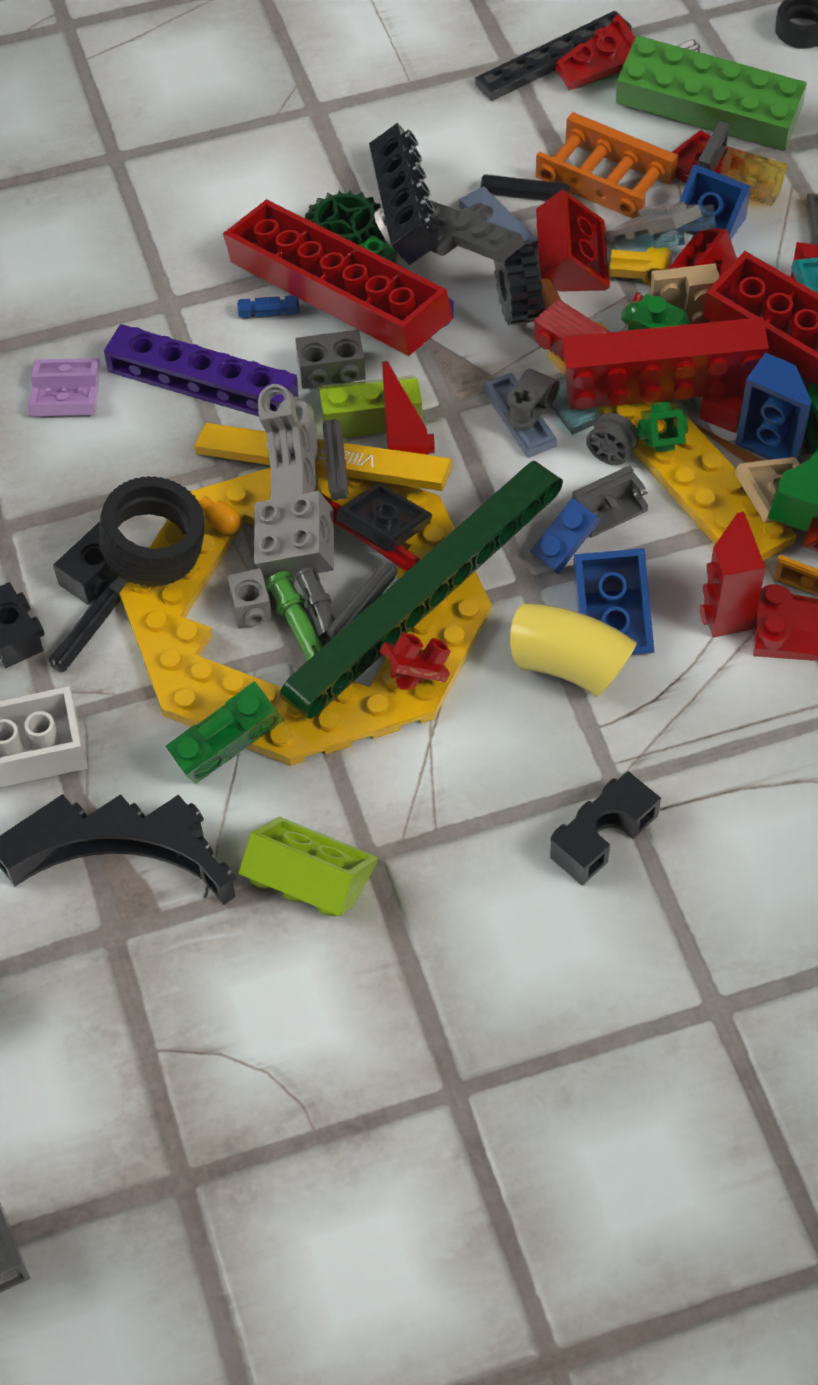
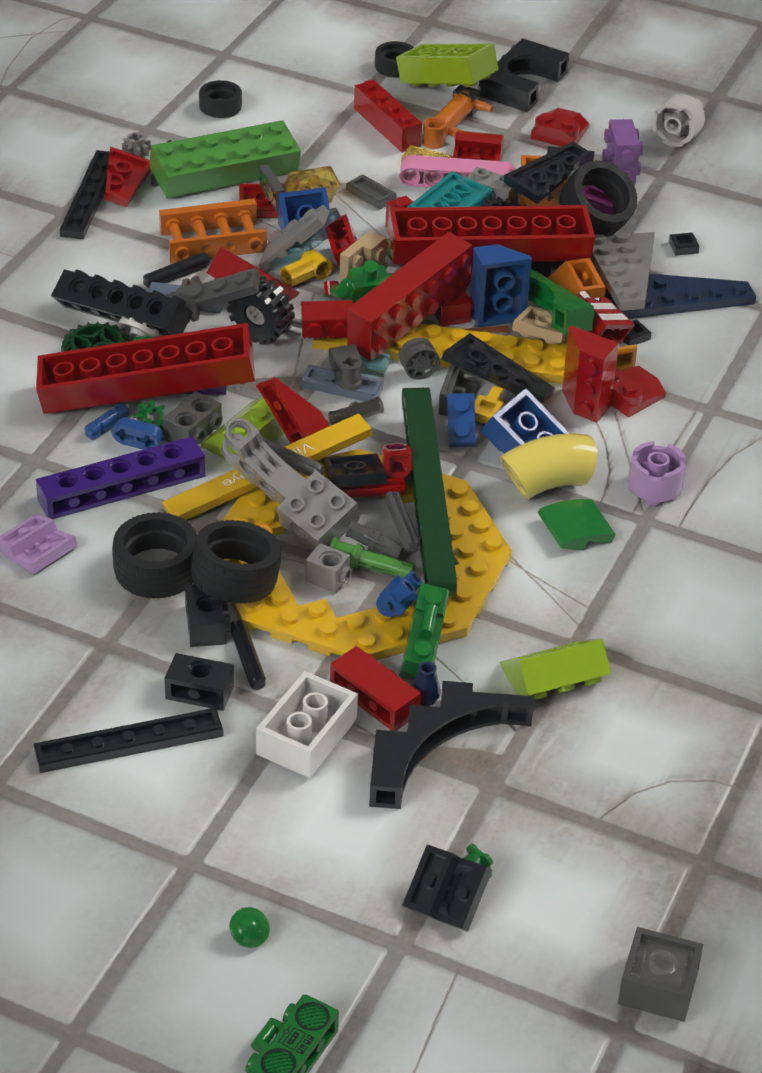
camera: 50 degrees left, 15 degrees down
red hips [380,632,451,691] -> none
black arch [550,771,661,886] -> none
green brick [637,402,688,452] -> none
none -> blue beam [111,417,164,450]
none -> black tyre [112,512,197,599]
none -> light grey gear [122,132,151,158]
none -> green gear [132,400,165,430]
none -> clear smoke pin [328,396,384,426]
none -> red brick [330,646,421,731]
none -> blue hips [376,570,423,617]
none -> red rock [382,443,412,478]
none -> dark blue cone [413,661,441,706]
none -> black wing [441,333,555,404]
none -> yellow plate [475,385,504,424]
none -> green slope [537,499,616,550]
none -> lavender brick [628,441,686,506]

